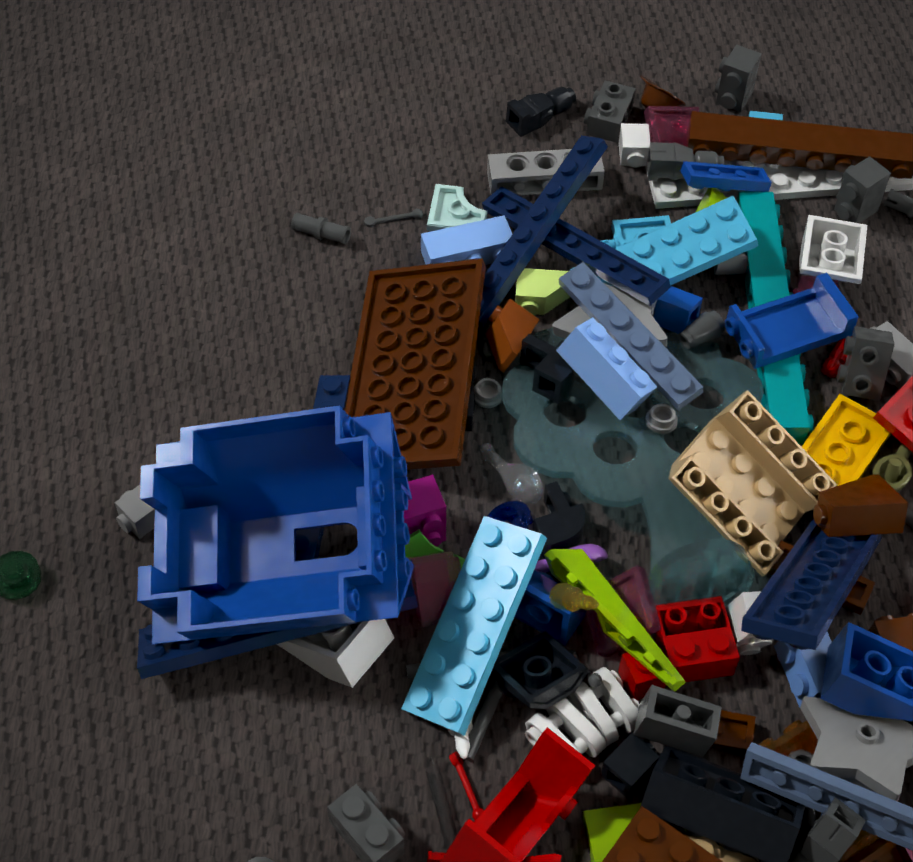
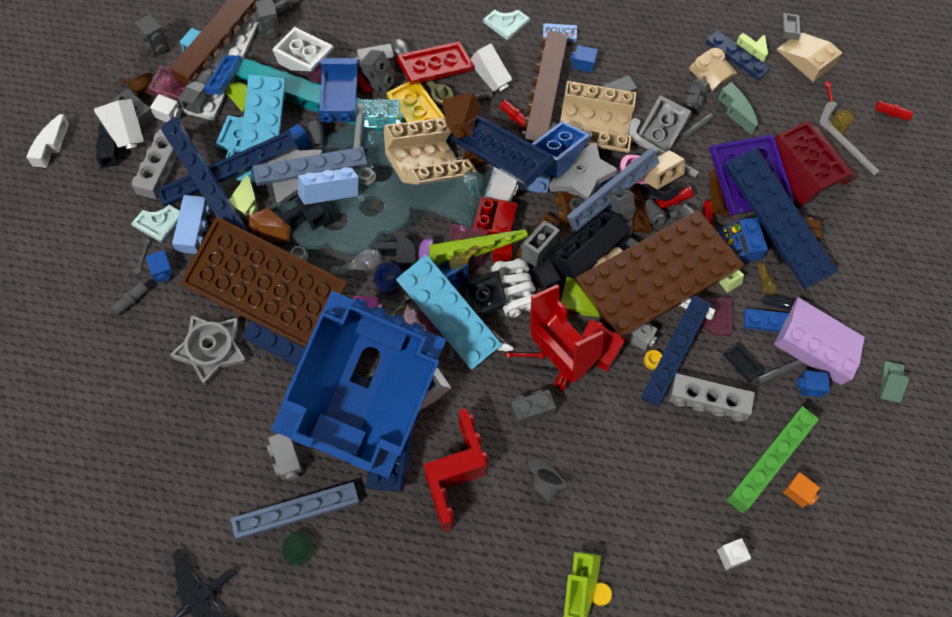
camera: 70 degrees left, 10 degrees up
none -> white slope [26,114,69,168]
none -> white slope [94,99,144,149]
none -> blue brick [146,250,174,283]
none -> light grey plate [170,316,246,385]
none -> sand blue plate [231,482,359,540]
none -> light grey bar [353,104,365,148]
none -> clear light blue brick [363,99,401,127]
none -> red bracket [424,408,489,533]

